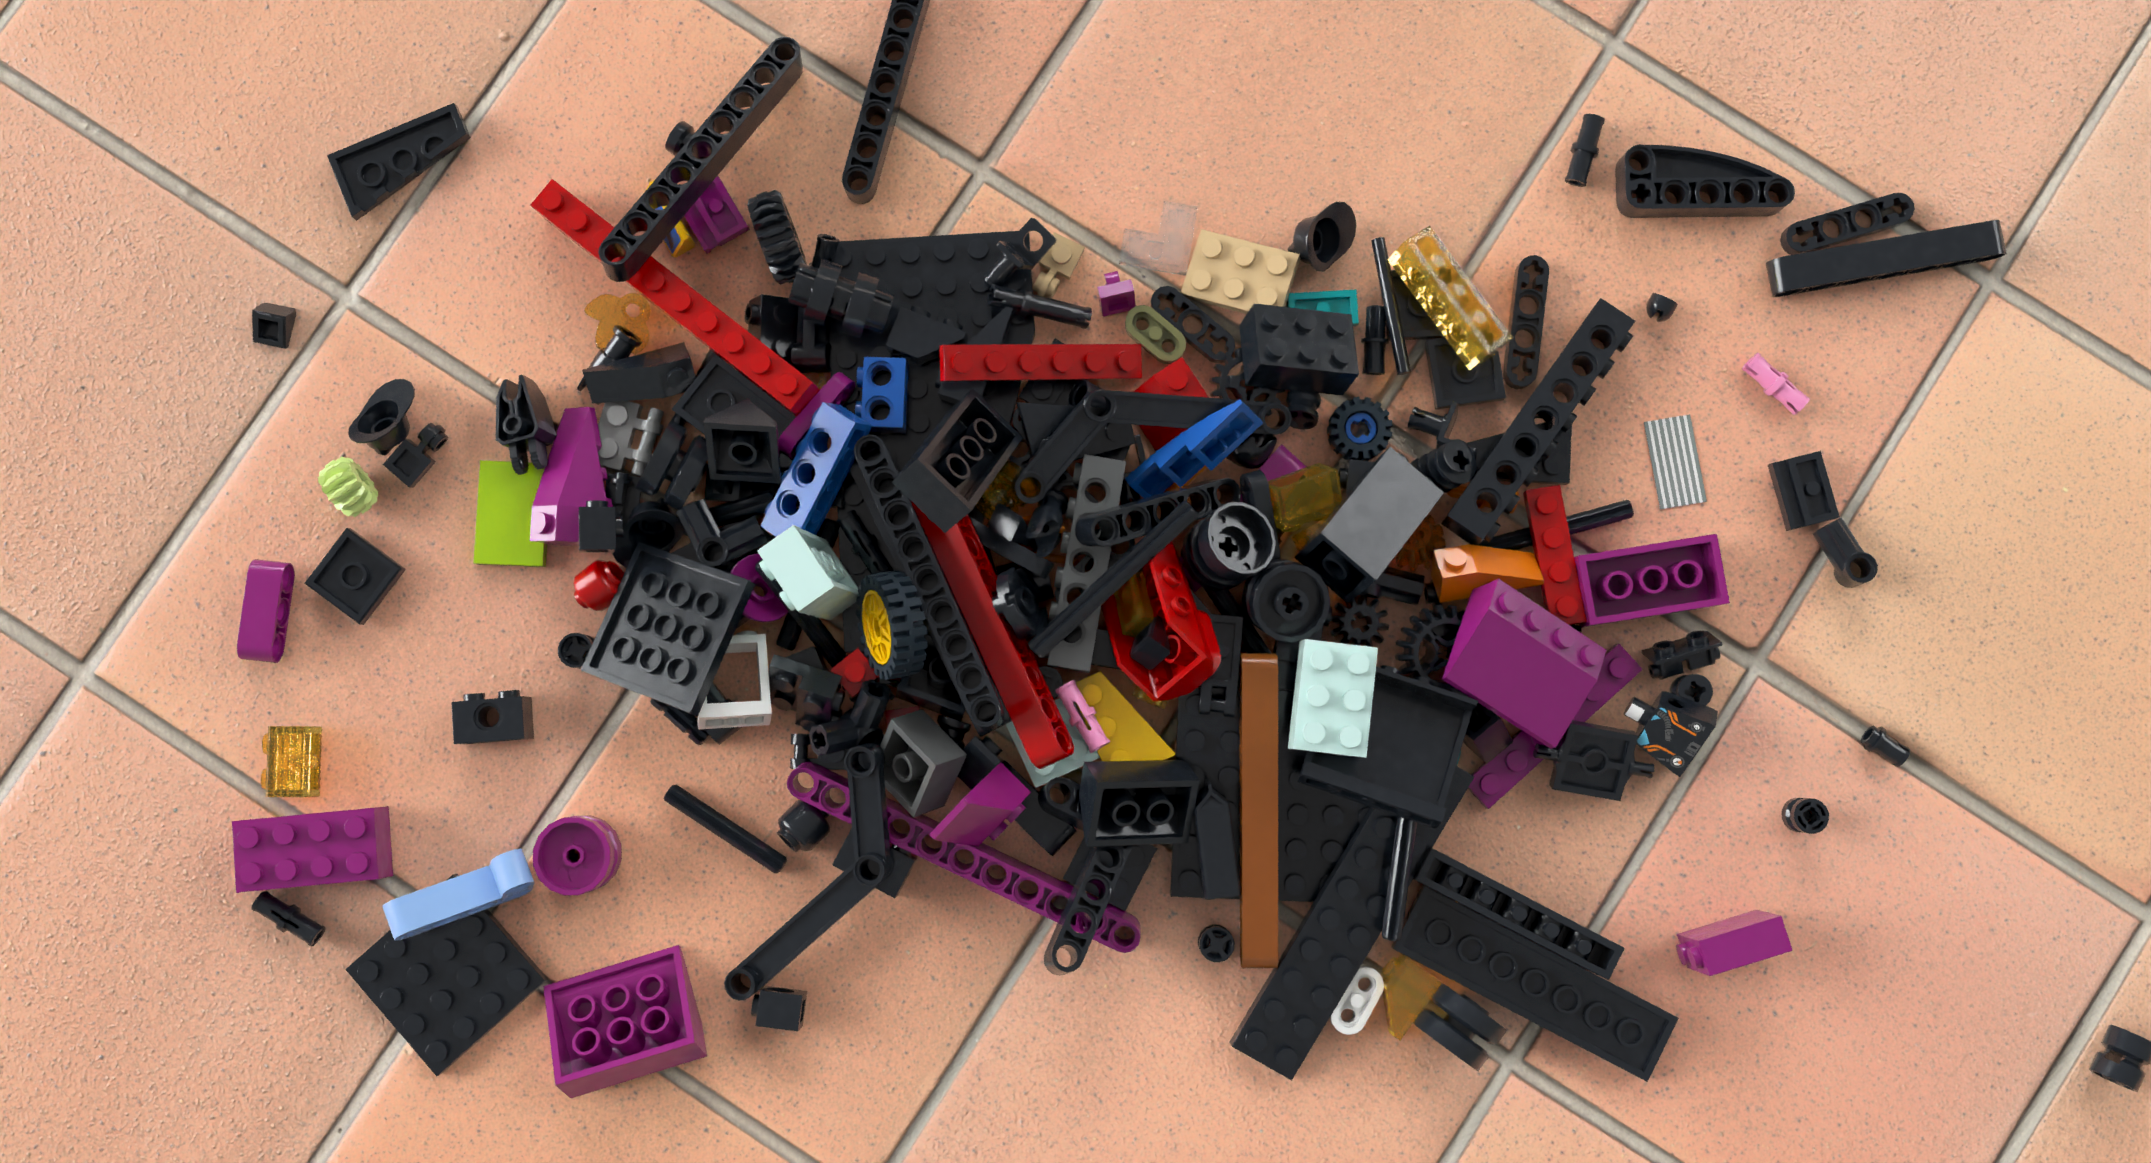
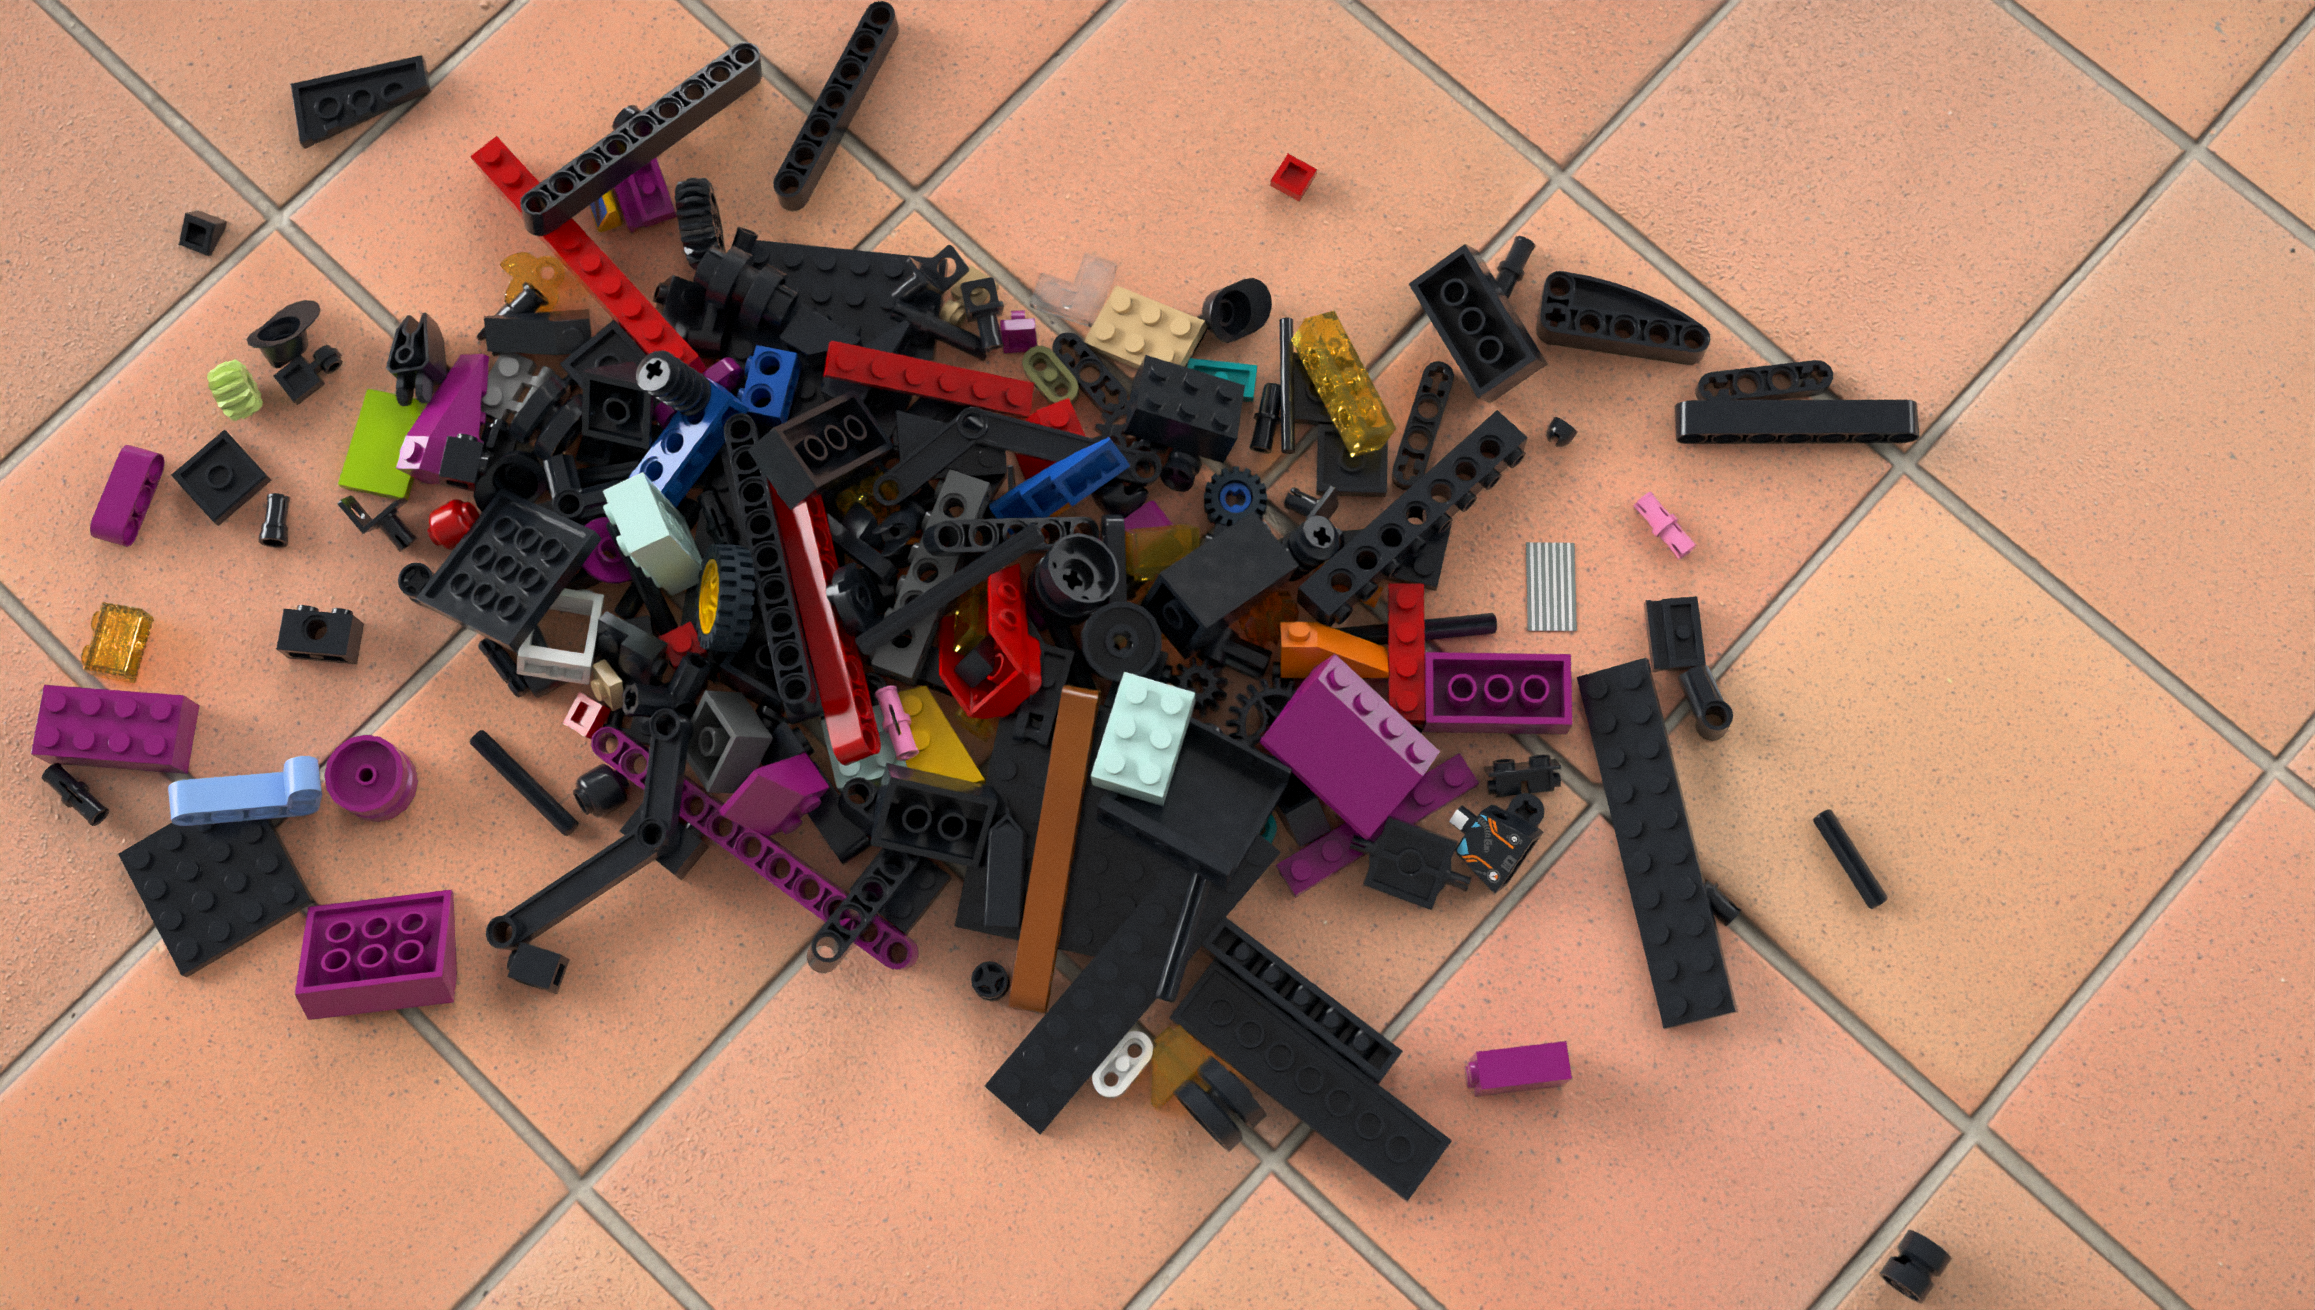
camera: 15 degrees right, 10 degrees down
black wheel [1782,798,1829,834] -> none
none -> black pin [258,493,290,548]
none -> black bracket [337,496,417,552]
none -> plate [563,692,611,739]
none -> tan plate [591,659,623,711]
none -> black piece [636,350,711,416]
none -> black bracket [960,277,1004,351]
none -> red plate [1270,154,1317,202]
none -> black brick [1409,244,1547,403]
none -> black plate [1577,658,1738,1029]
none -> black axle [1813,809,1888,909]

